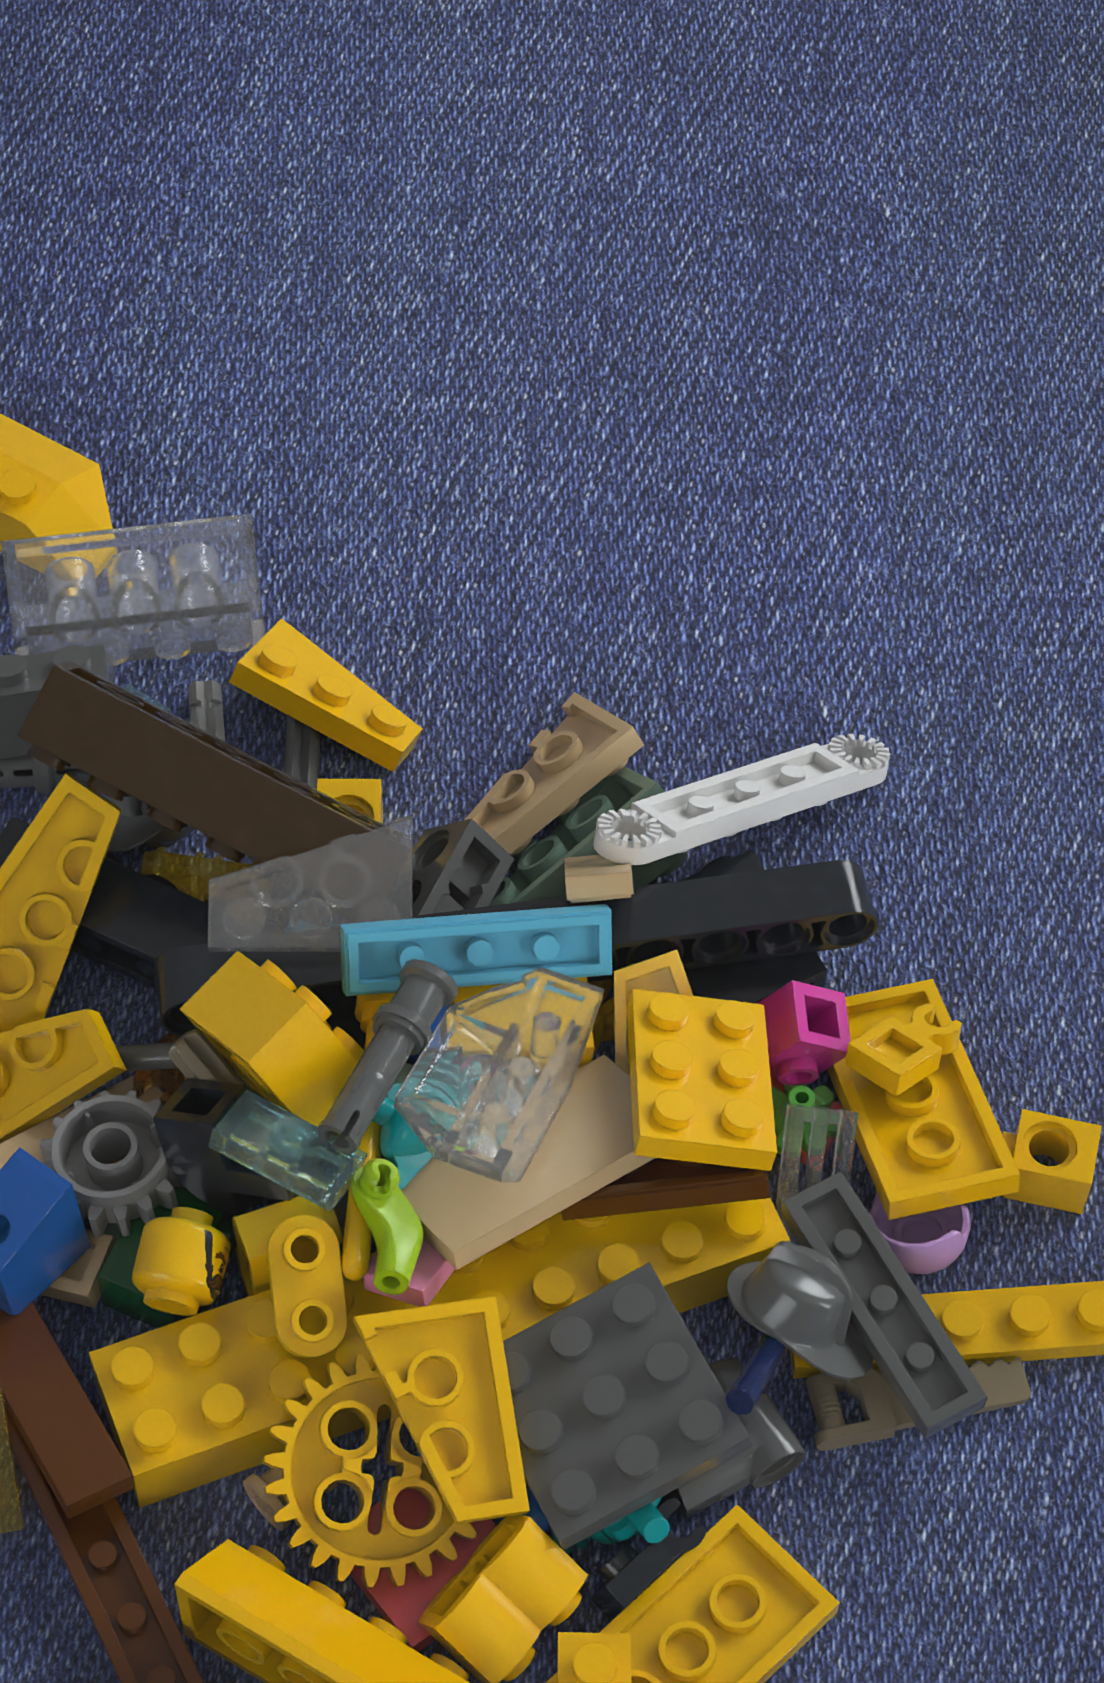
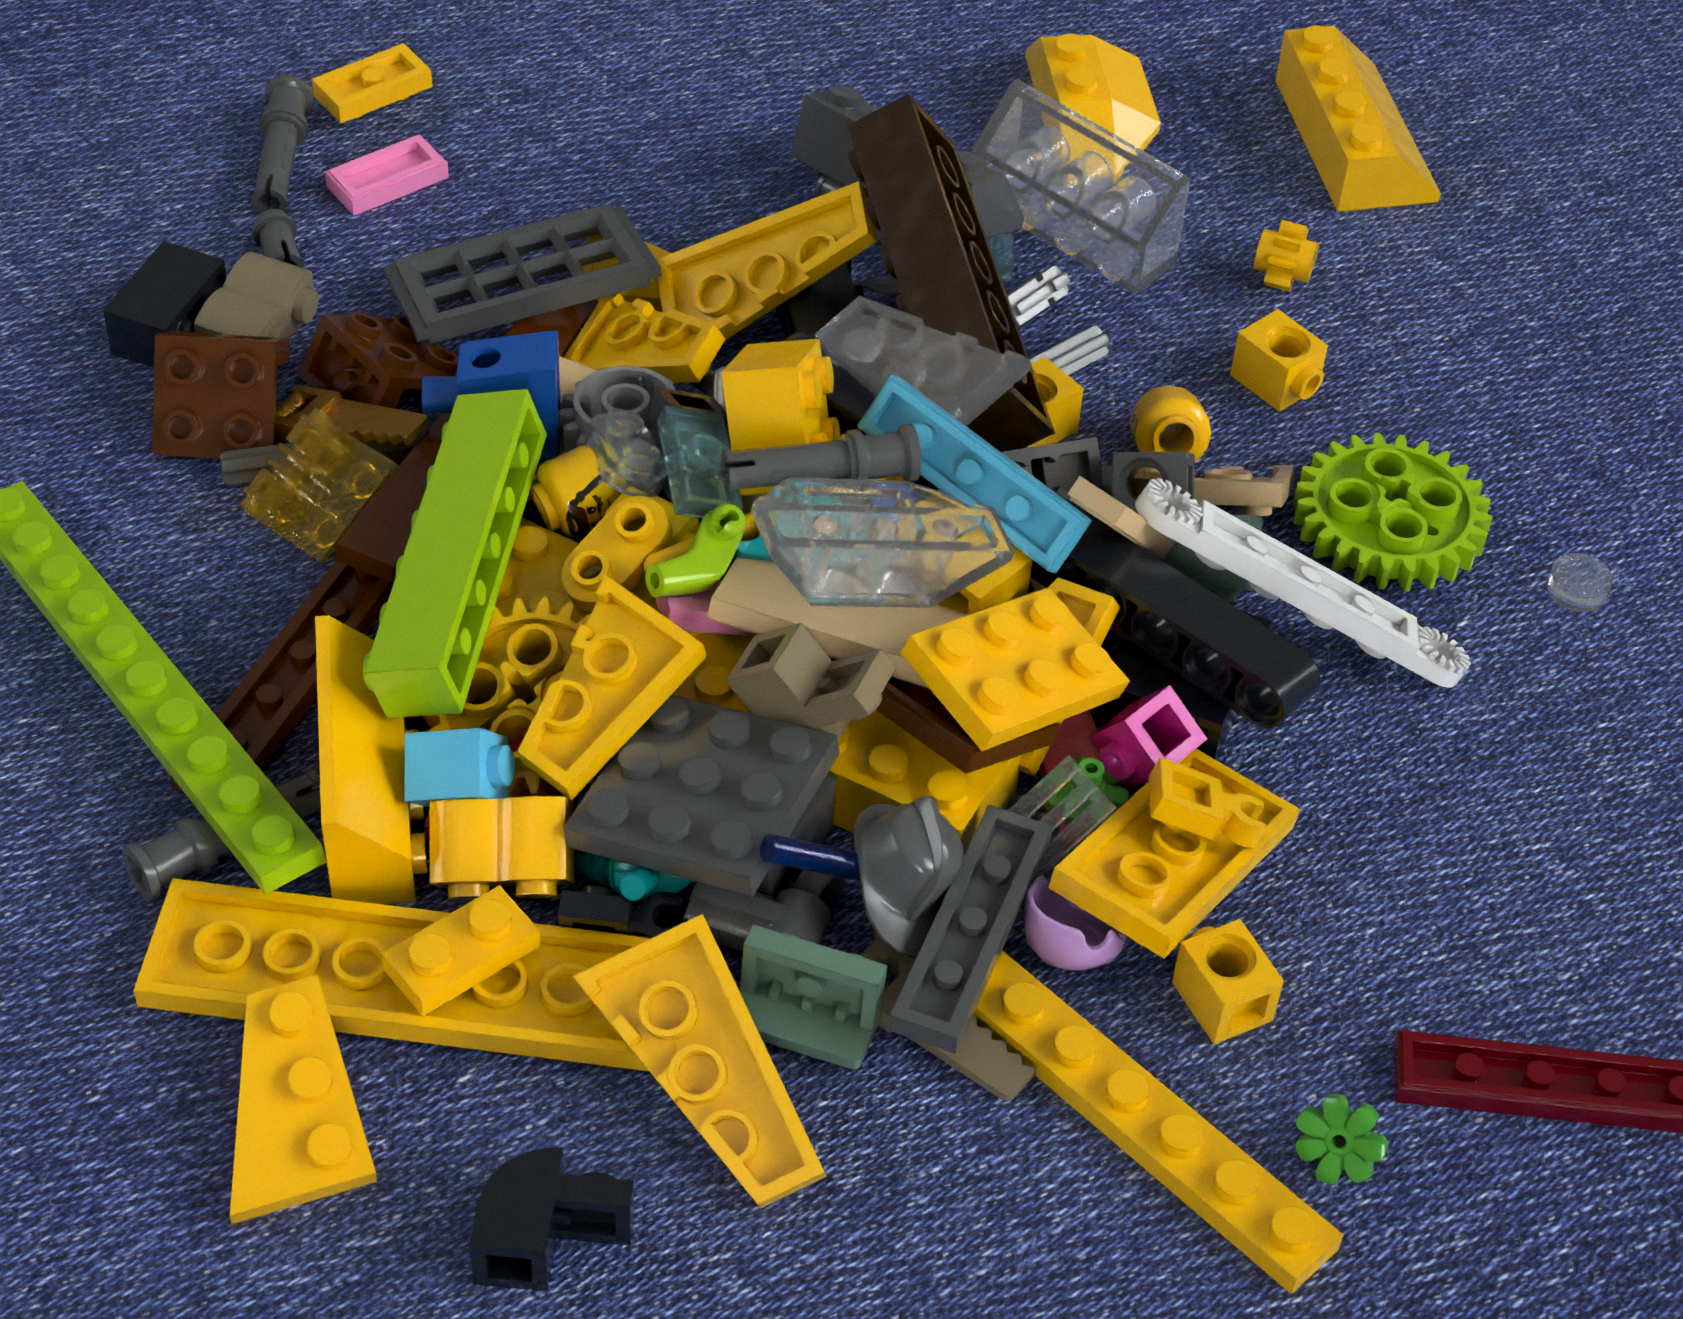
camera: 50 degrees right, 10 degrees down
yellow wing [229,618,423,772] -> none
none -> lime brick [363,389,547,718]
none -> medium azure brick [404,728,515,808]
none -> yellow wing [573,914,827,1209]
none -> clear plate [586,409,668,498]
none -> dark tan brick [726,623,896,741]
none -> sand green bracket [740,924,887,1070]
none -> dark grey brick [1102,452,1195,514]
none -> yellow head [1130,385,1212,463]
none -> yellow brick [1230,309,1328,412]
none -> yellow gear [1253,220,1319,292]
none -> yellow slope [1275,25,1441,212]
none -> lime gear [1293,433,1492,592]
none -> clear tile [1547,553,1613,612]

